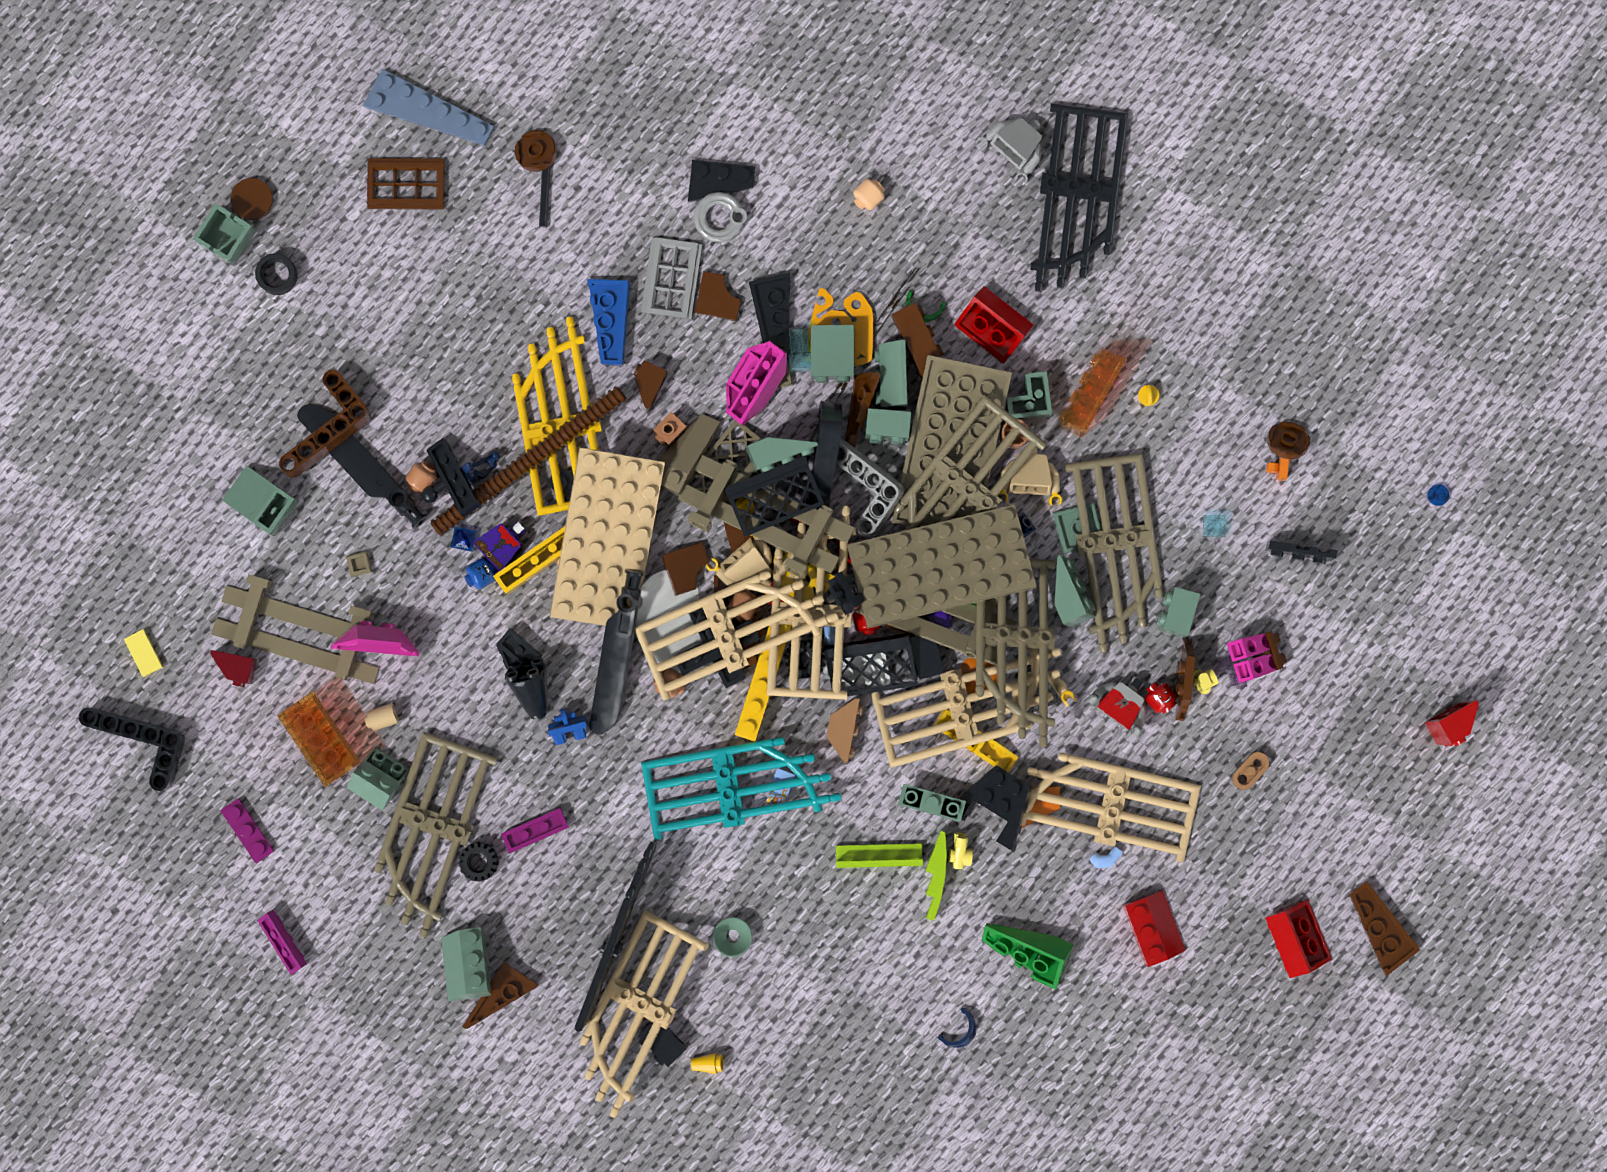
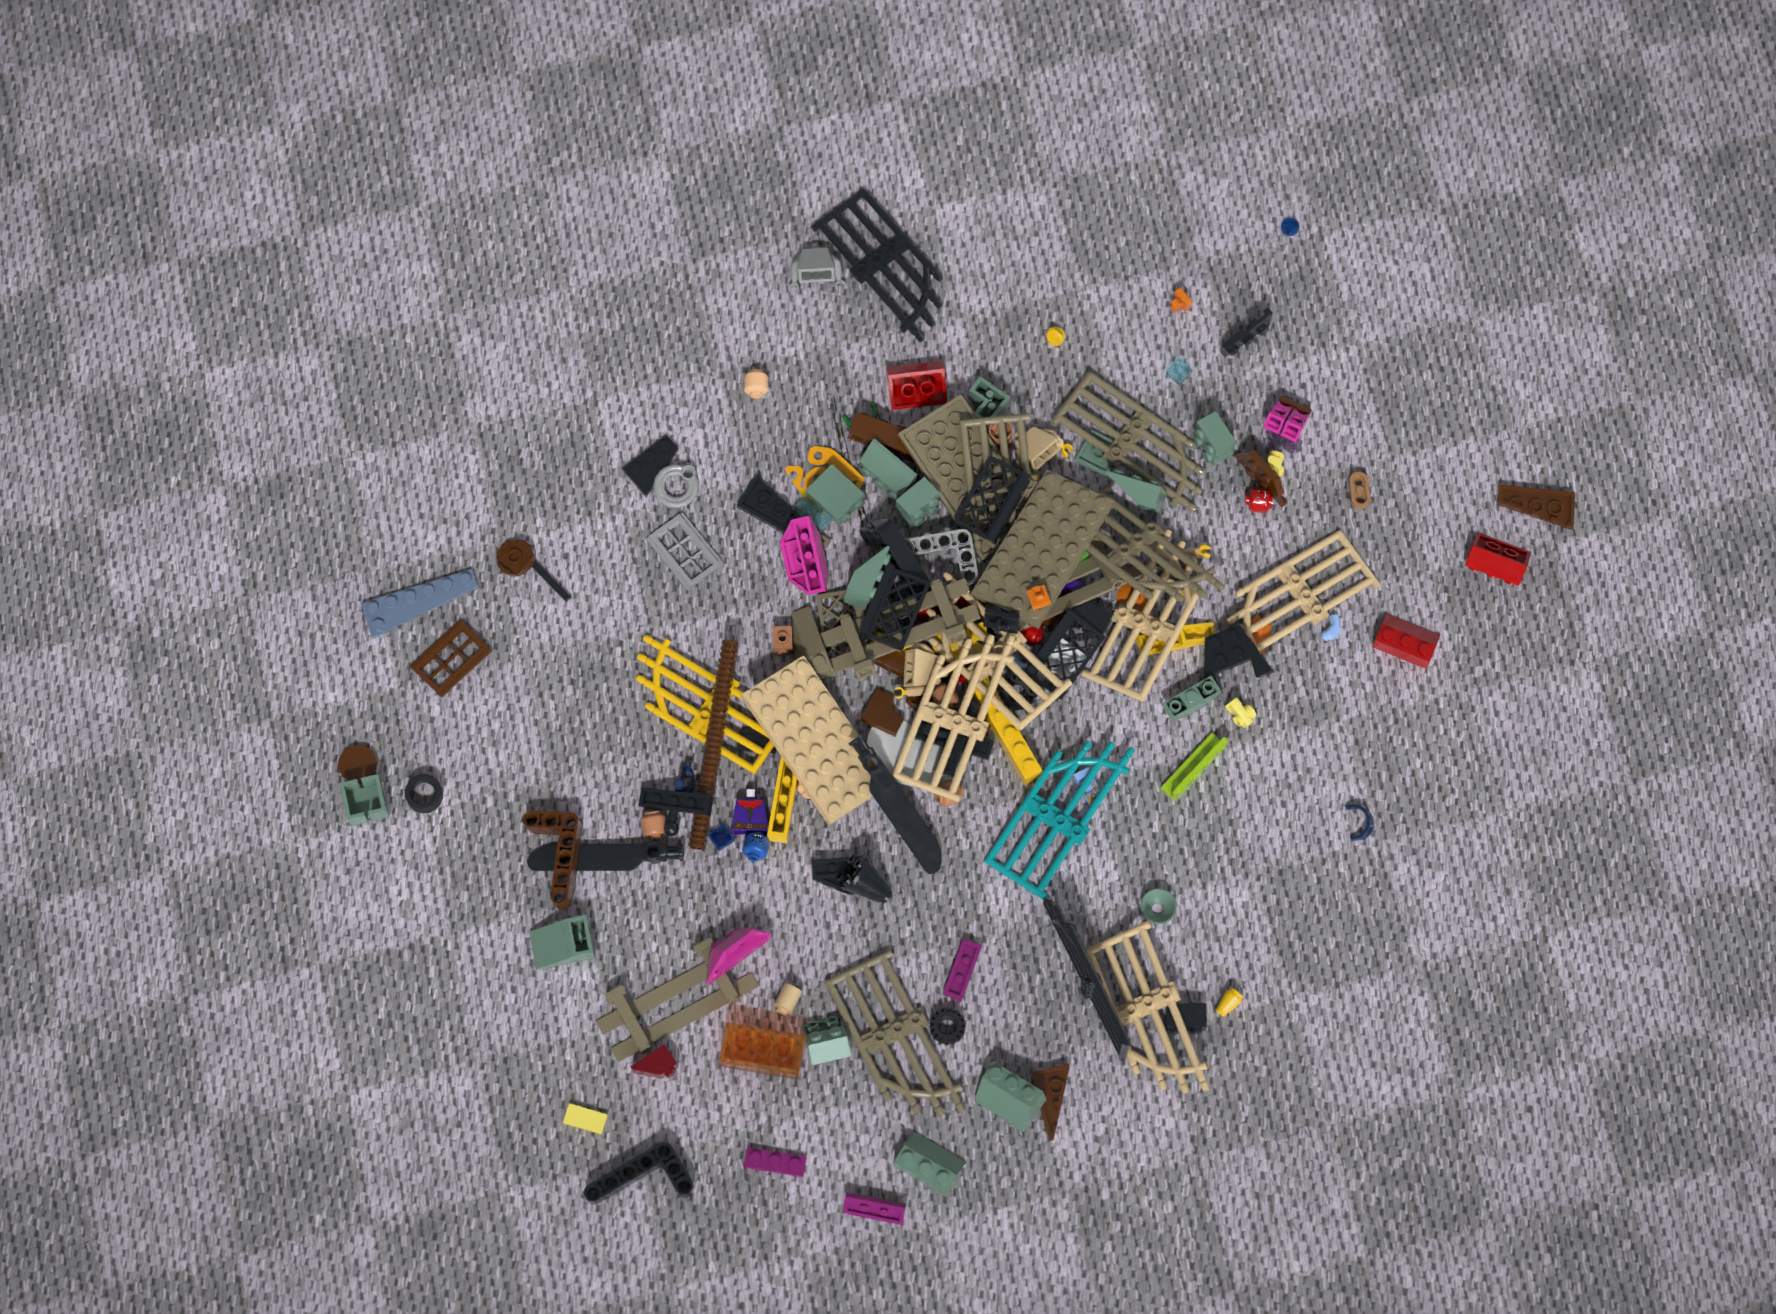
camera: 50 degrees left, 15 degrees down
dark tan tile [346,551,372,577] -> none
blue hips [548,707,587,745] -> none
blue wing [587,279,630,366] -> none
reddish brown slope [633,360,668,412] -> none
reddish brown tile [695,271,741,322] -> none
medium nougat slope [826,698,863,763] -> none
reddish brown wing [845,372,880,448] -> none
lime slope [925,830,947,921] -> none
green wedge [981,923,1074,990] -> none
clear orange slope [1059,350,1127,438] -> none
torso [1083,677,1146,742] -> none
reddish brown tile [1267,421,1310,459] -> none
red slope [1424,700,1479,747] -> none
none -> sand green slope [894,1132,966,1197]
none -> black fence [954,455,1032,545]
none -> orange tile [1026,585,1051,610]

